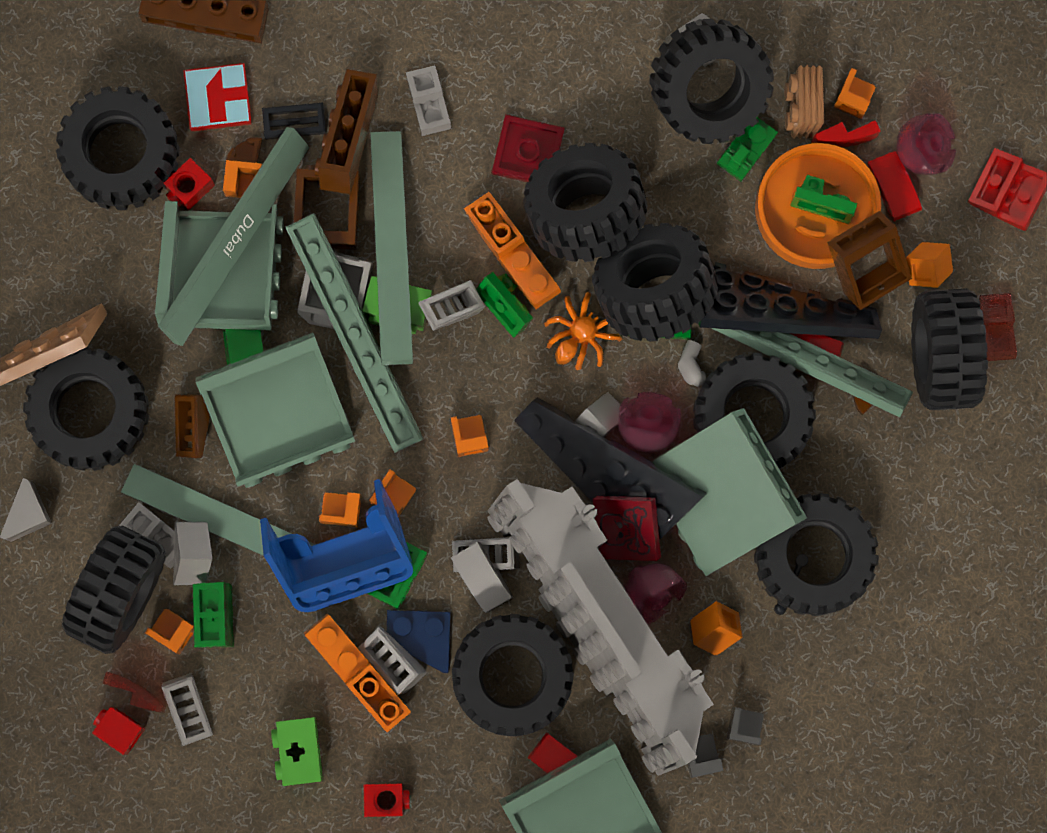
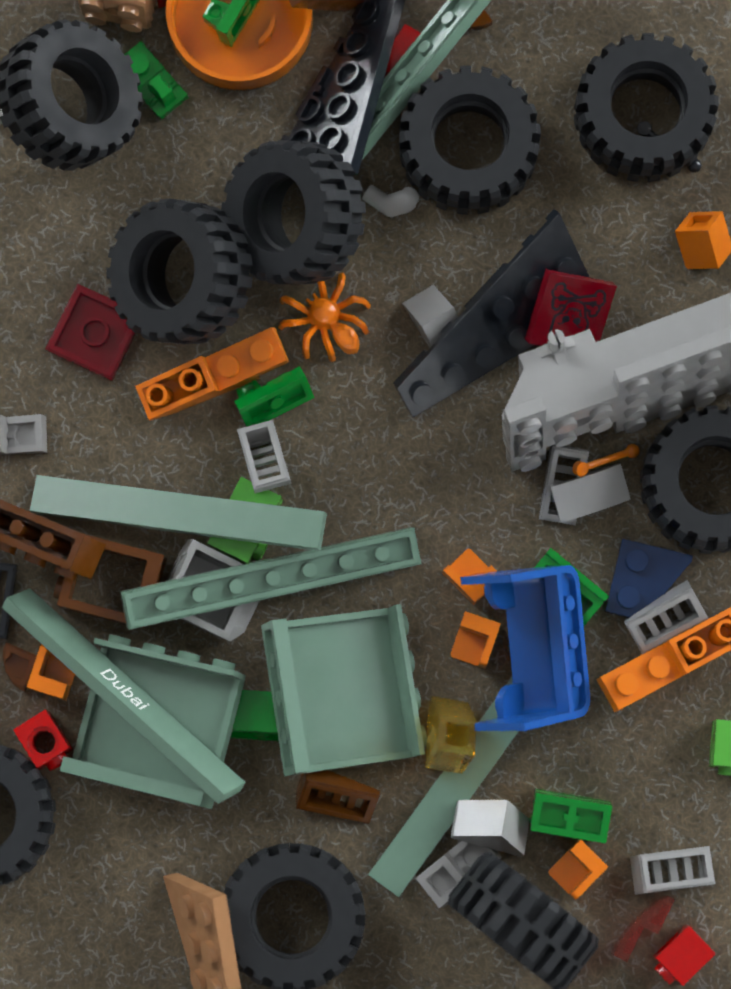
camera: 70 degrees left, 0 degrees up
orange panel [451,415,489,457] -> none
clear pink cylinder [618,392,681,453] -> none
clear pink cylinder [624,563,687,625] -> none
sand green panel [652,408,807,576] -> none
none -> clear yellow slope [425,696,477,774]
none -> orange hinge [572,444,640,477]

